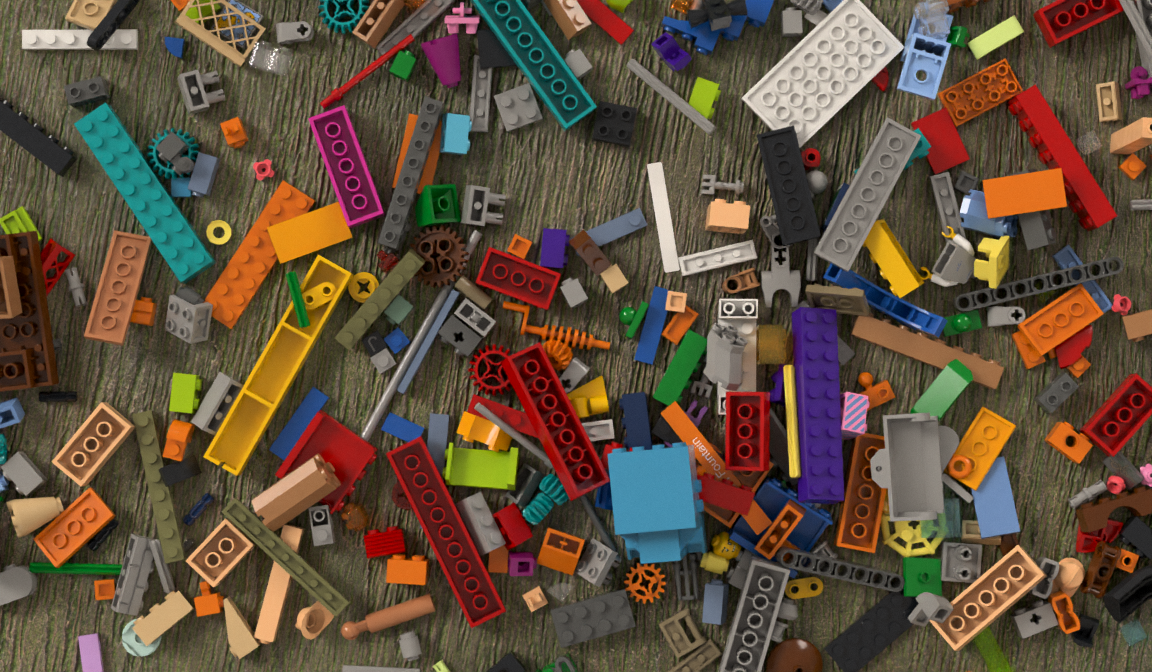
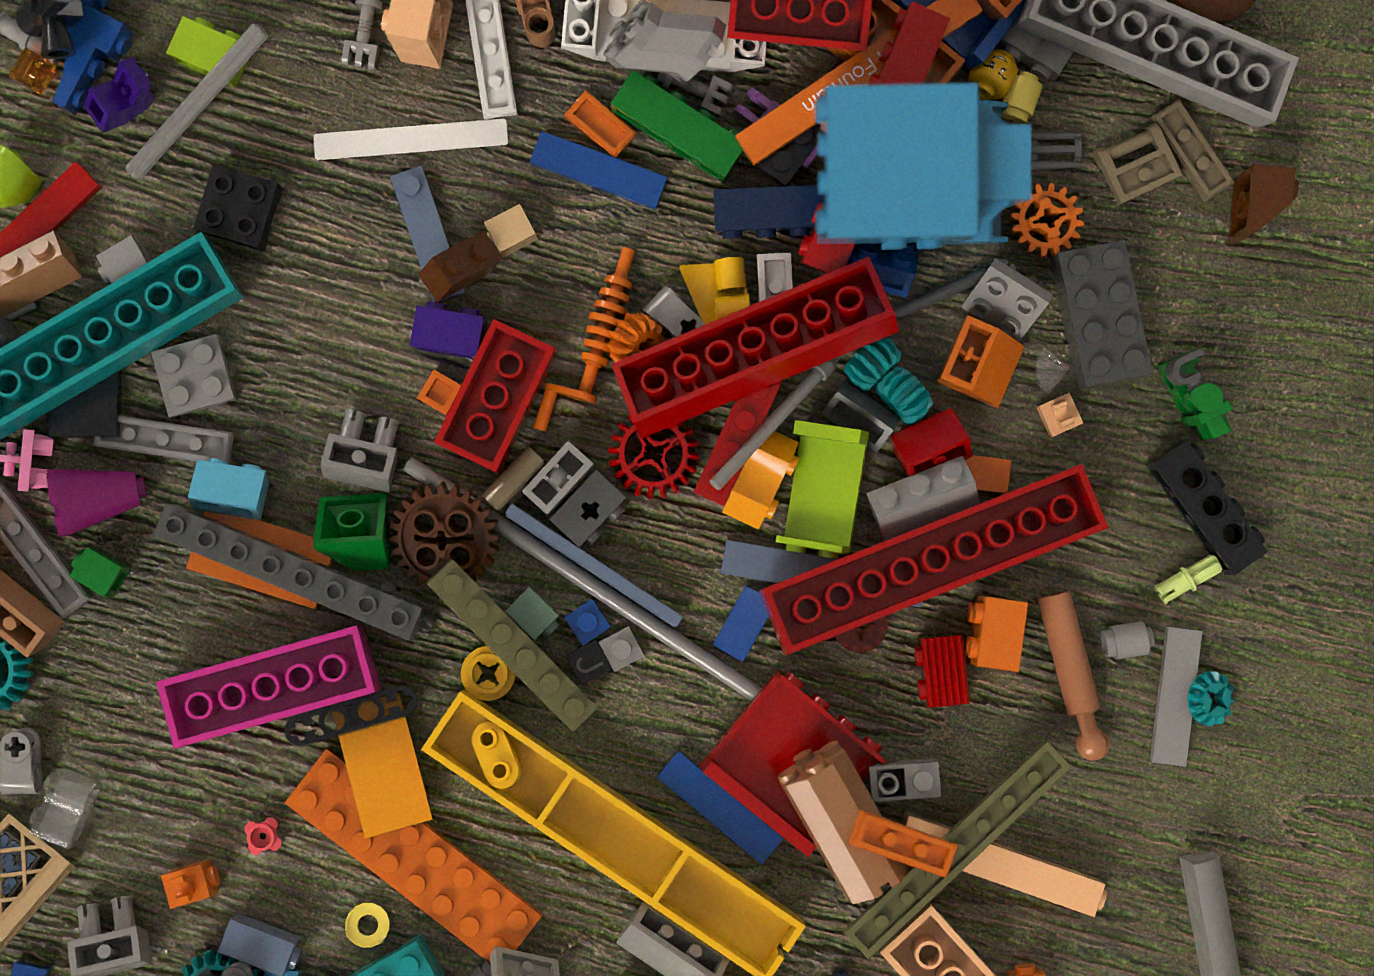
camera: 80 degrees left, 0 degrees up
tan slope [223,596,262,659] -> none
green axle [286,271,310,328] -> none
light nougat piece [295,601,334,640] -> none
red bar [320,34,415,109] -> none
clear orange head [341,502,369,532] -> none
clear red tile [376,250,399,273] -> none
magenta brick [508,551,537,576] -> none
light grey brick [560,277,588,310] -> none
green tile [619,301,649,339] -> none
light nougat tile [665,291,687,313] -> none
sand blue brick [702,579,729,625] -> none
none -> black beam [284,685,418,747]
none -> orange tile [848,809,958,878]

